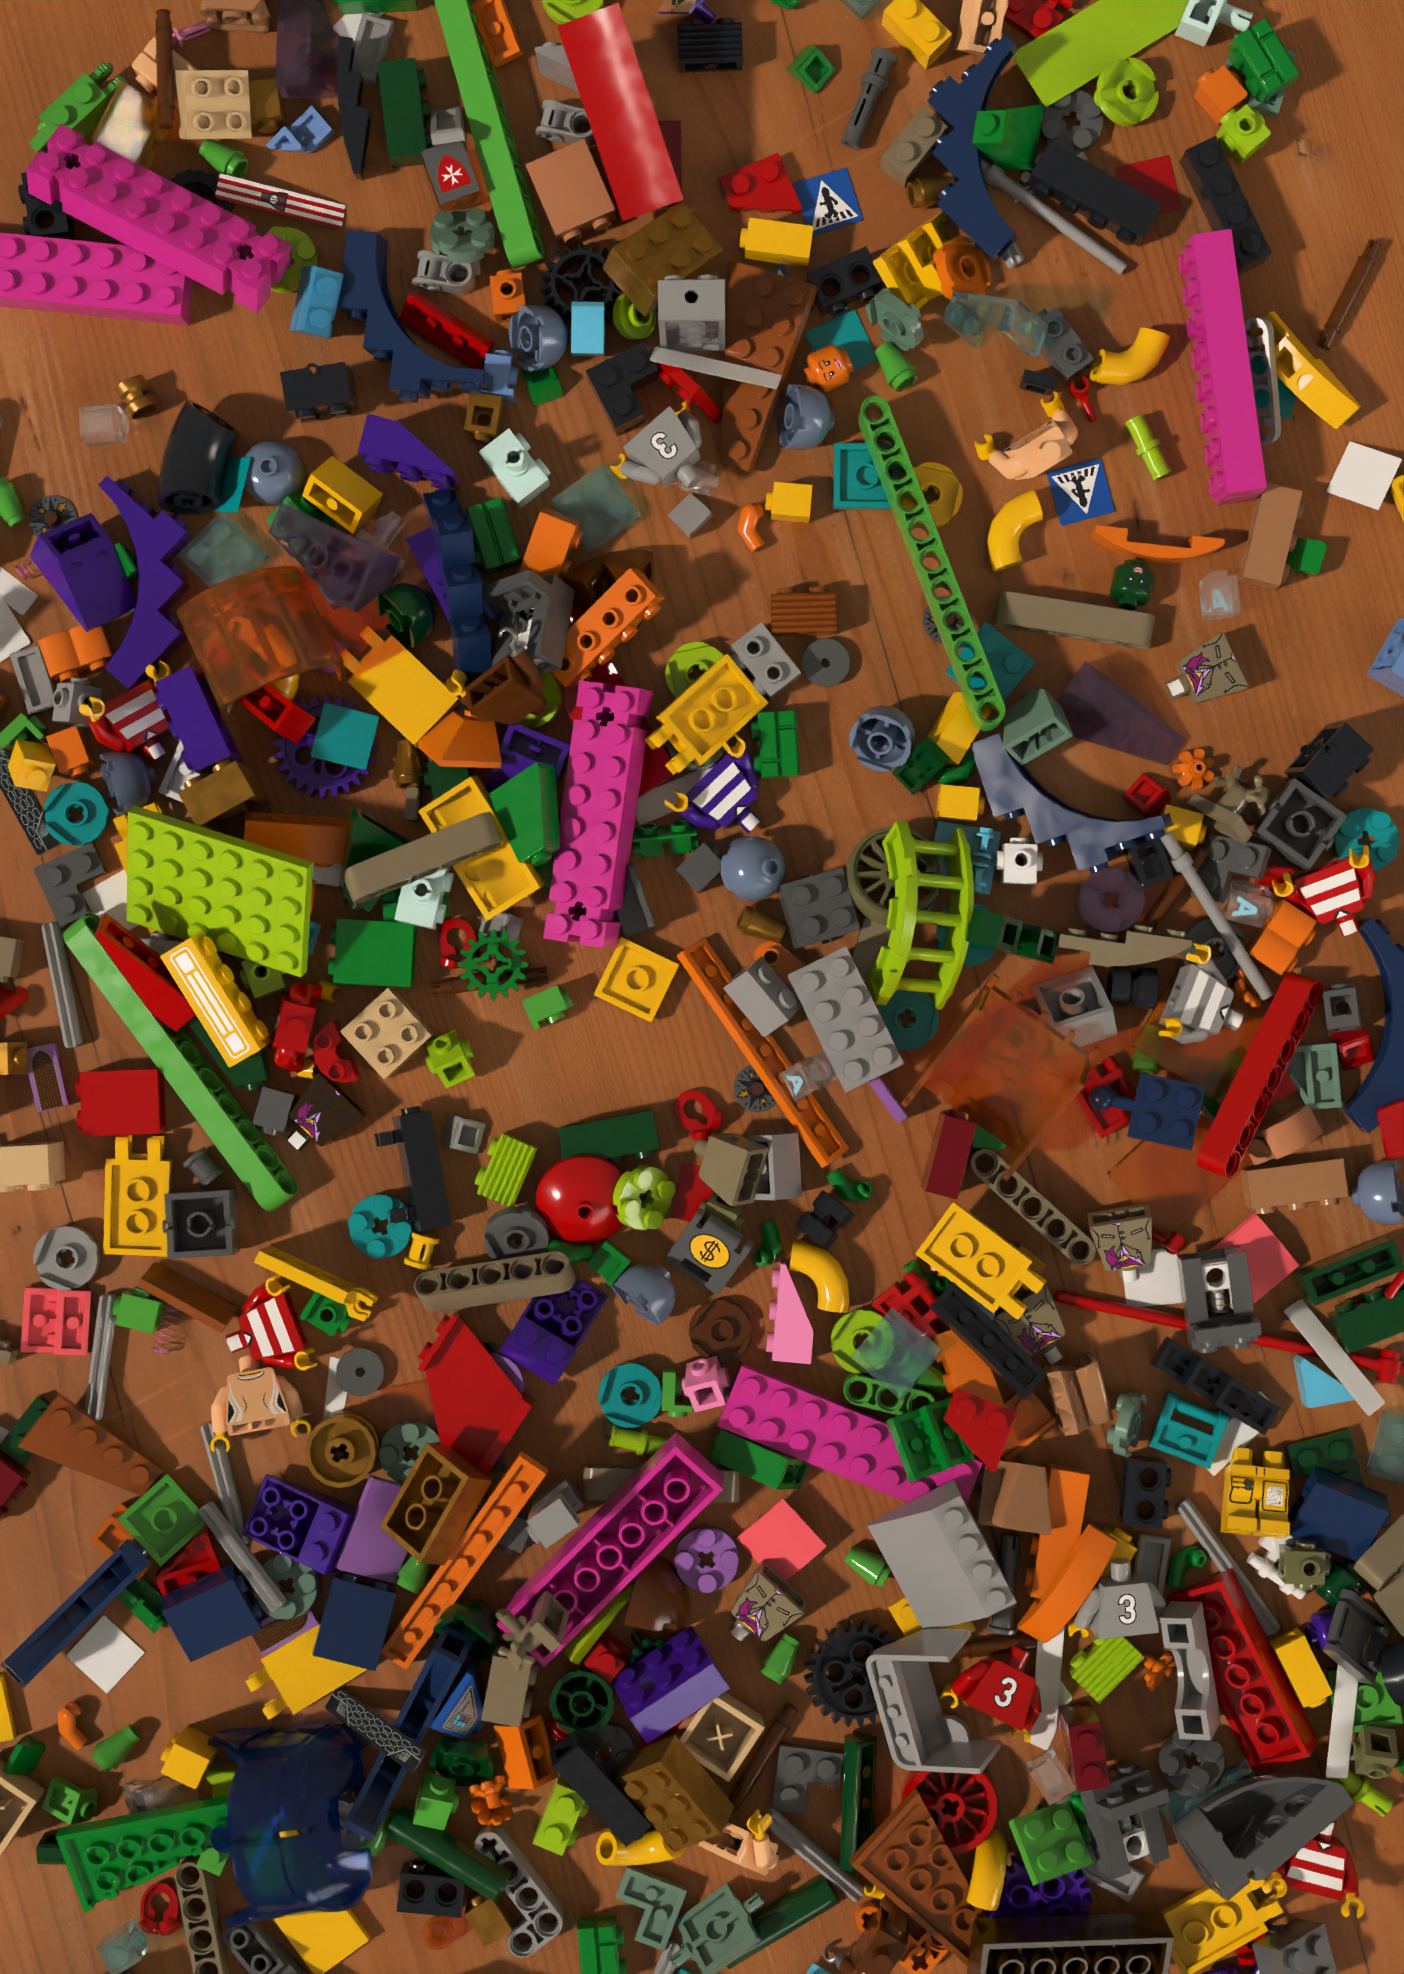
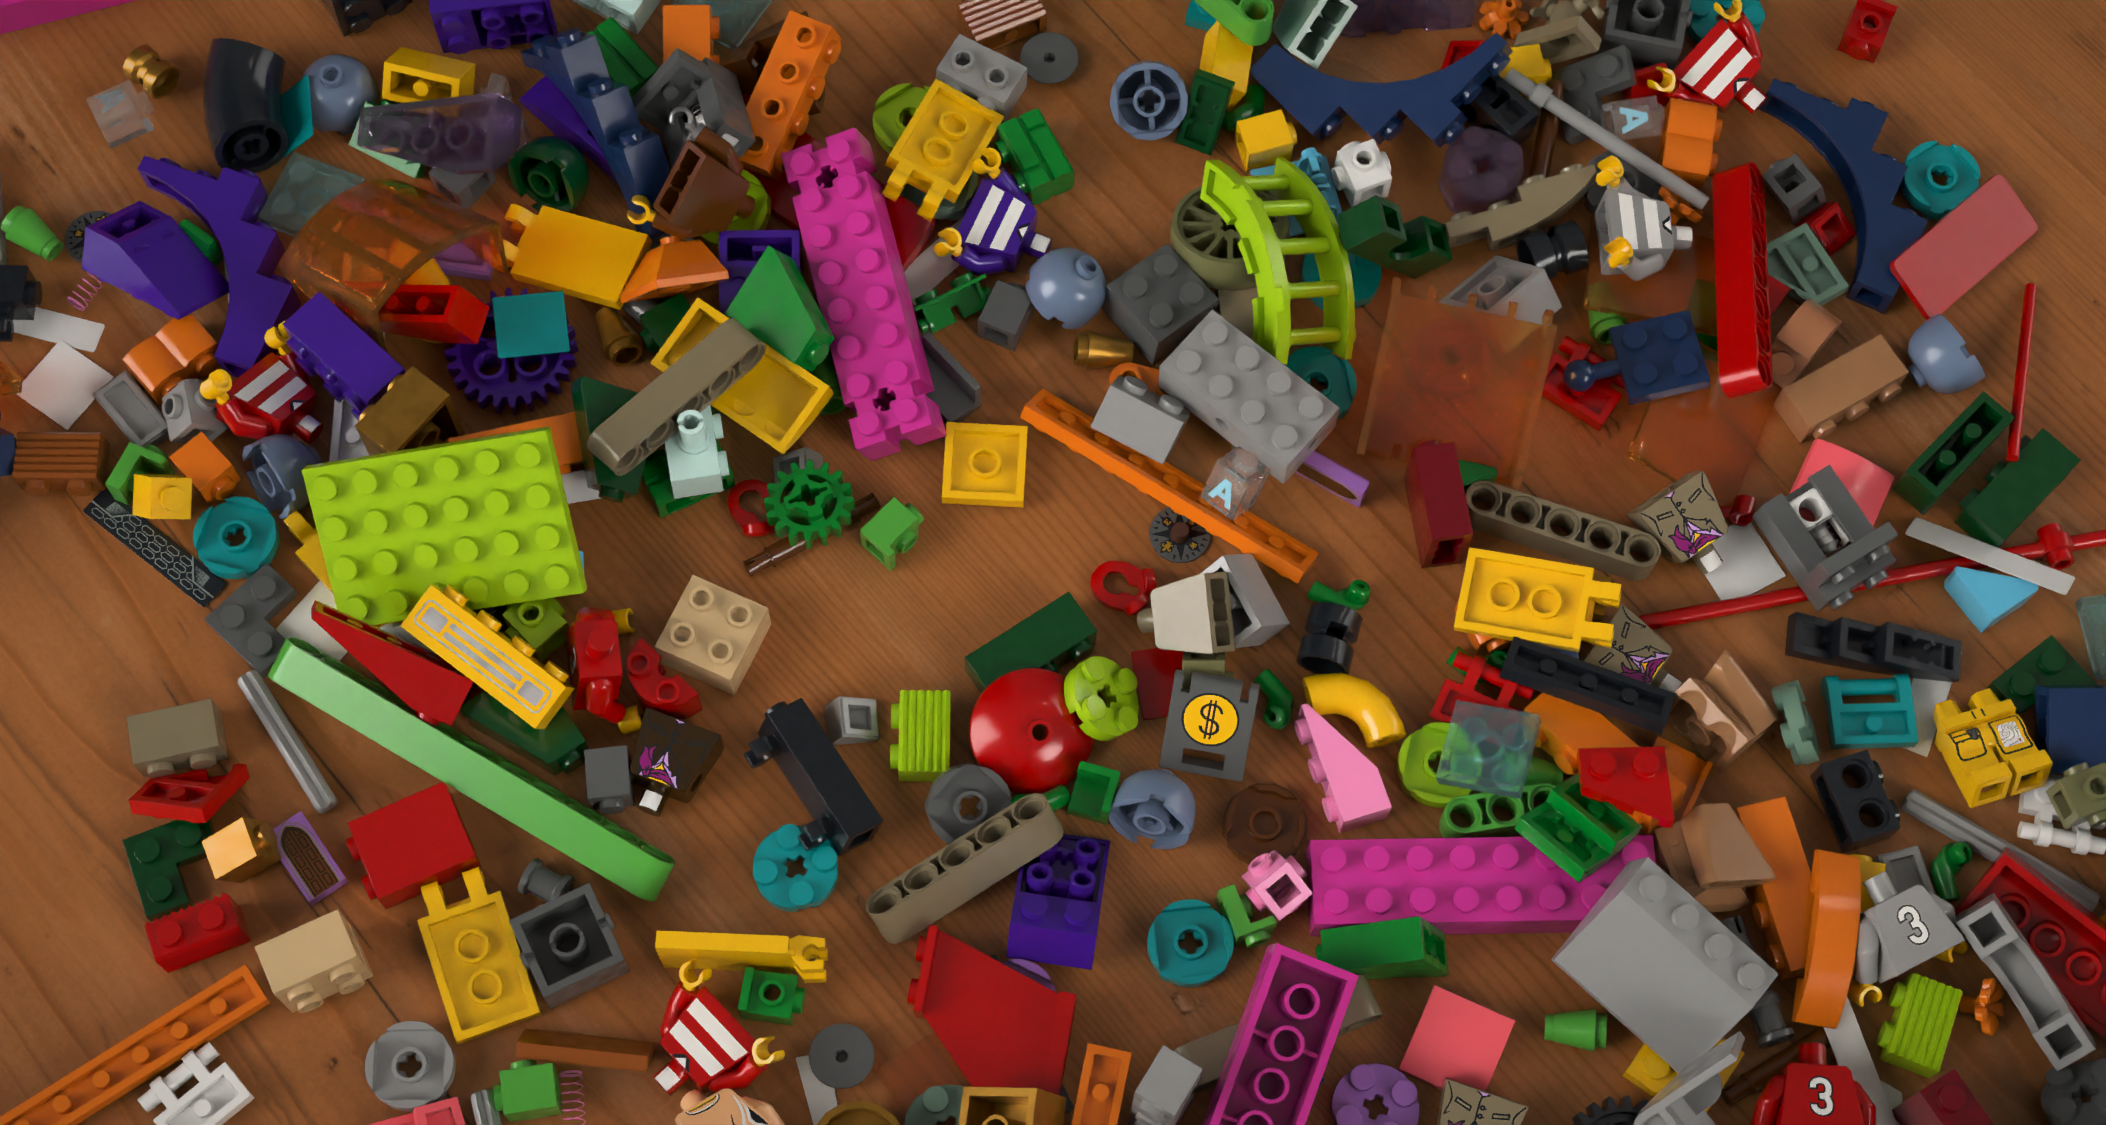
camera: 30 degrees left, 20 degrees down
green brick [328,919,418,988] -> none
yellow bush [403,1231,440,1270] -> none
dark tan tile [405,787,423,822] -> none
lime brick [425,1030,475,1089] -> none
lime pin [609,1425,669,1456] -> none

